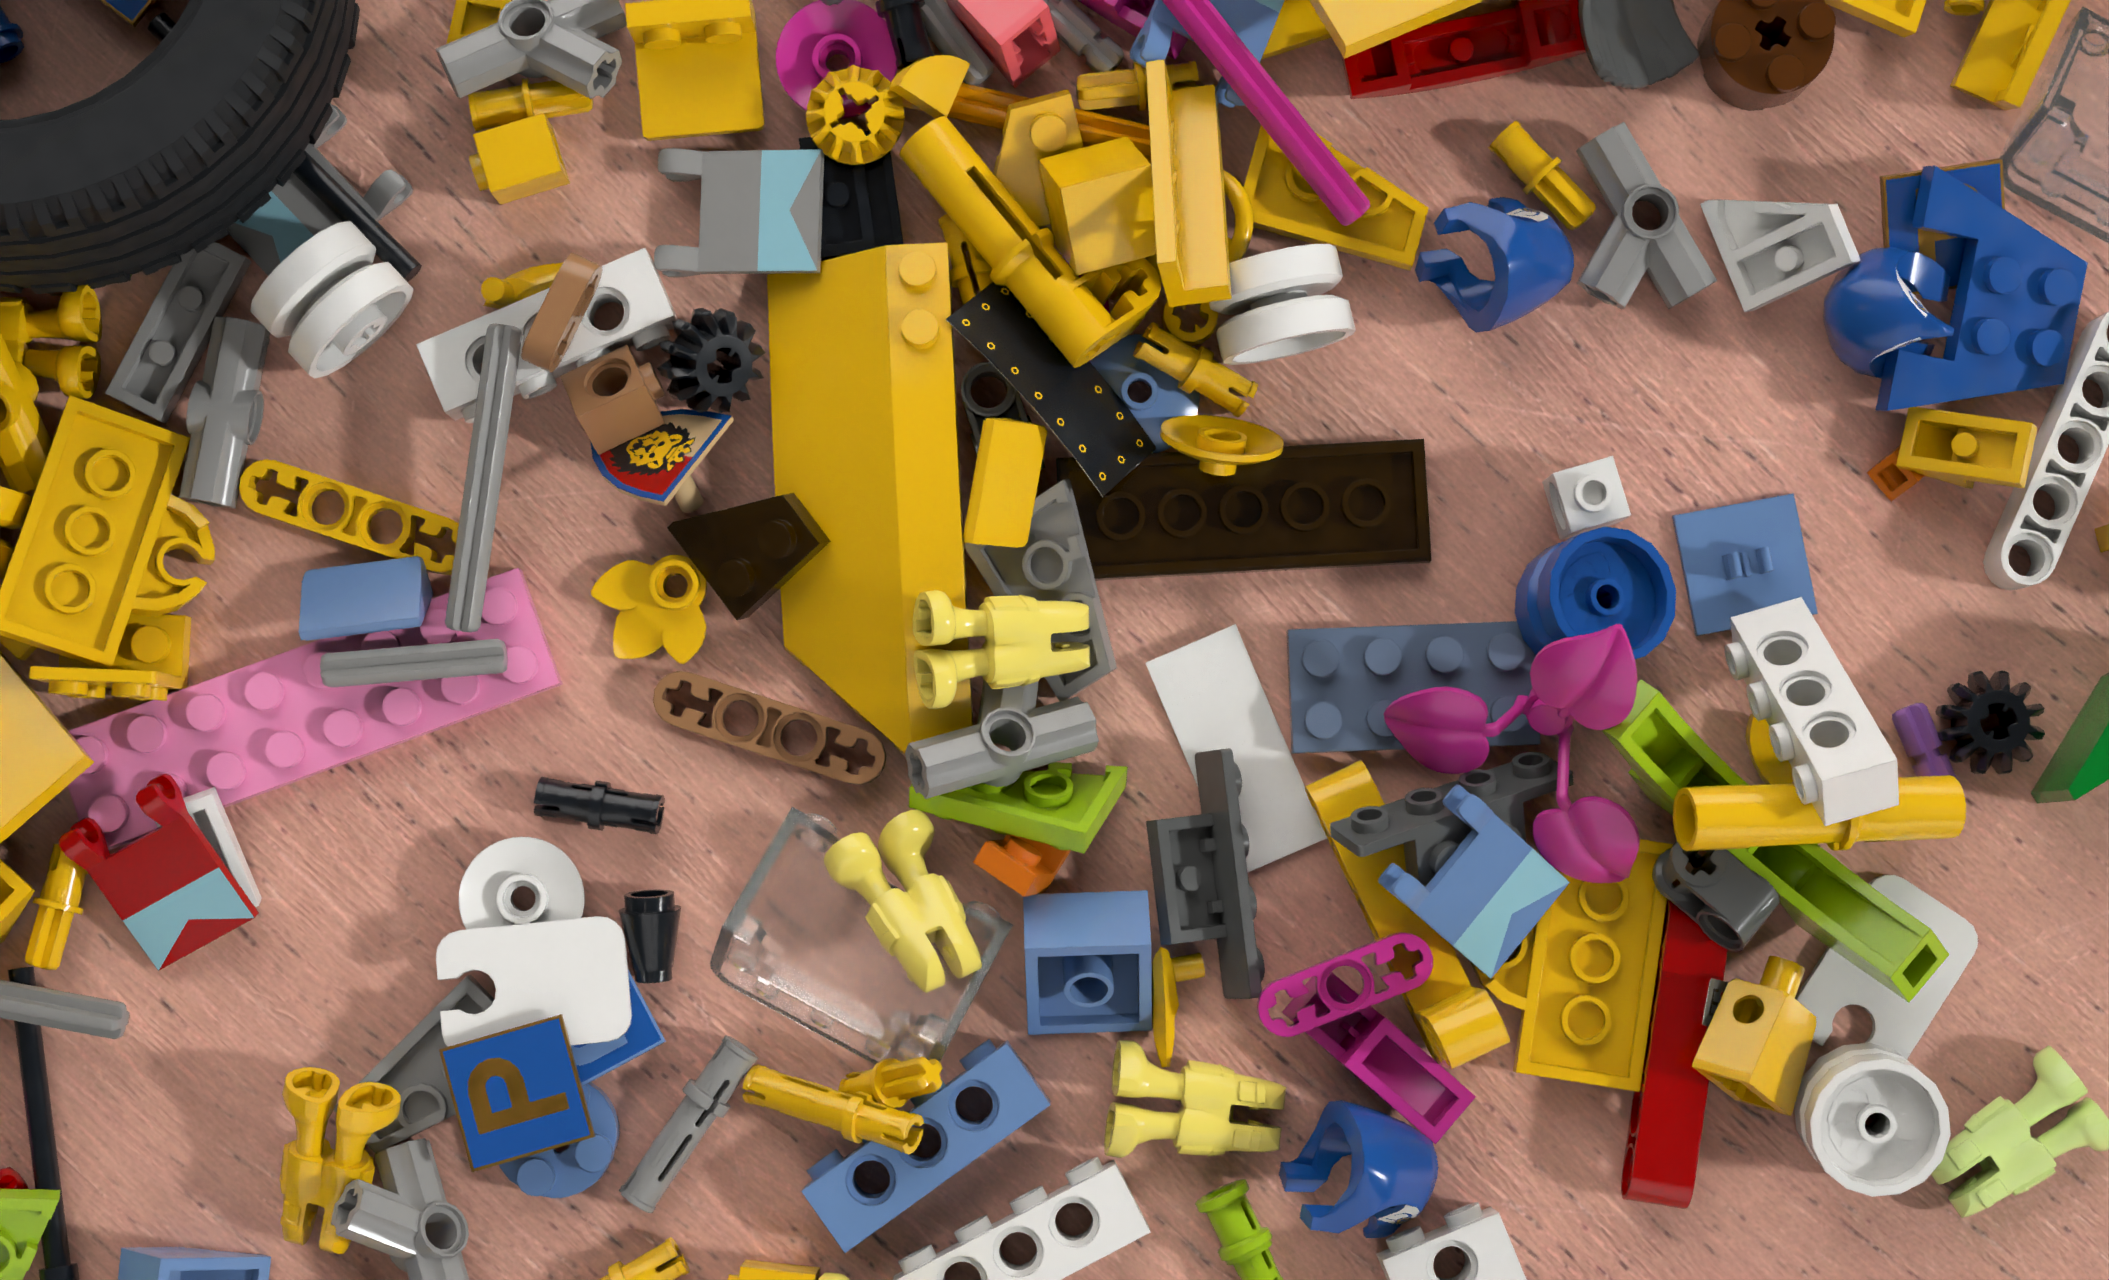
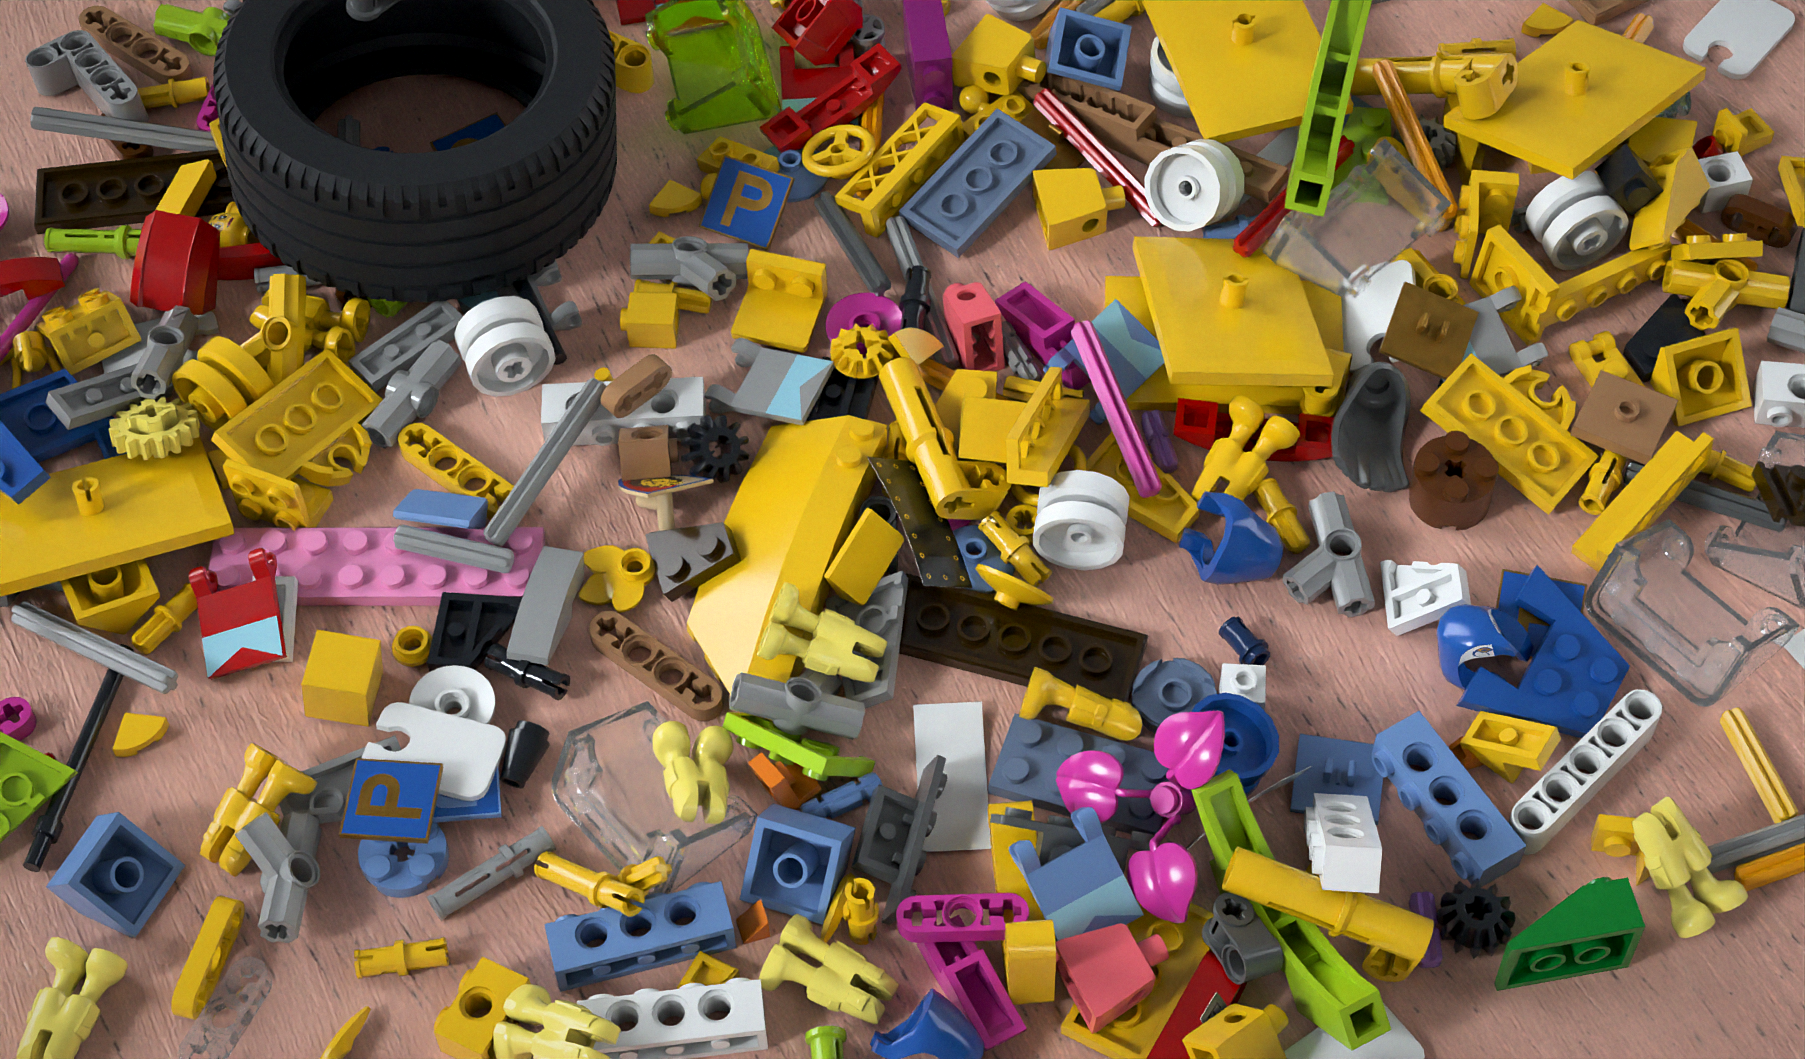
camera: 25 degrees right, 30 degrees down
none -> yellow tile [112,713,169,757]
none -> yellow head [301,629,383,727]
none -> yellow plate [392,626,432,667]
none -> black wing [427,592,522,672]
none -> light grey slope [507,546,584,665]
none -> yellow tile [677,951,740,989]
none -> orange piece [736,899,770,945]
none -> medium blue axle [800,772,883,819]
none -> yellow pin [843,878,879,945]
none -> yellow piece [1019,667,1142,741]
none -> coral torso [1055,923,1169,1034]
none -> sand blue tile [1132,658,1217,733]
none -> medium lavender piece [1141,410,1178,474]
none -> white sticker [1186,766,1312,850]
none -> yellow piece [1191,395,1300,518]
none -> dark blue pin [1219,616,1270,665]
none -> medium blue brick [1371,711,1526,887]

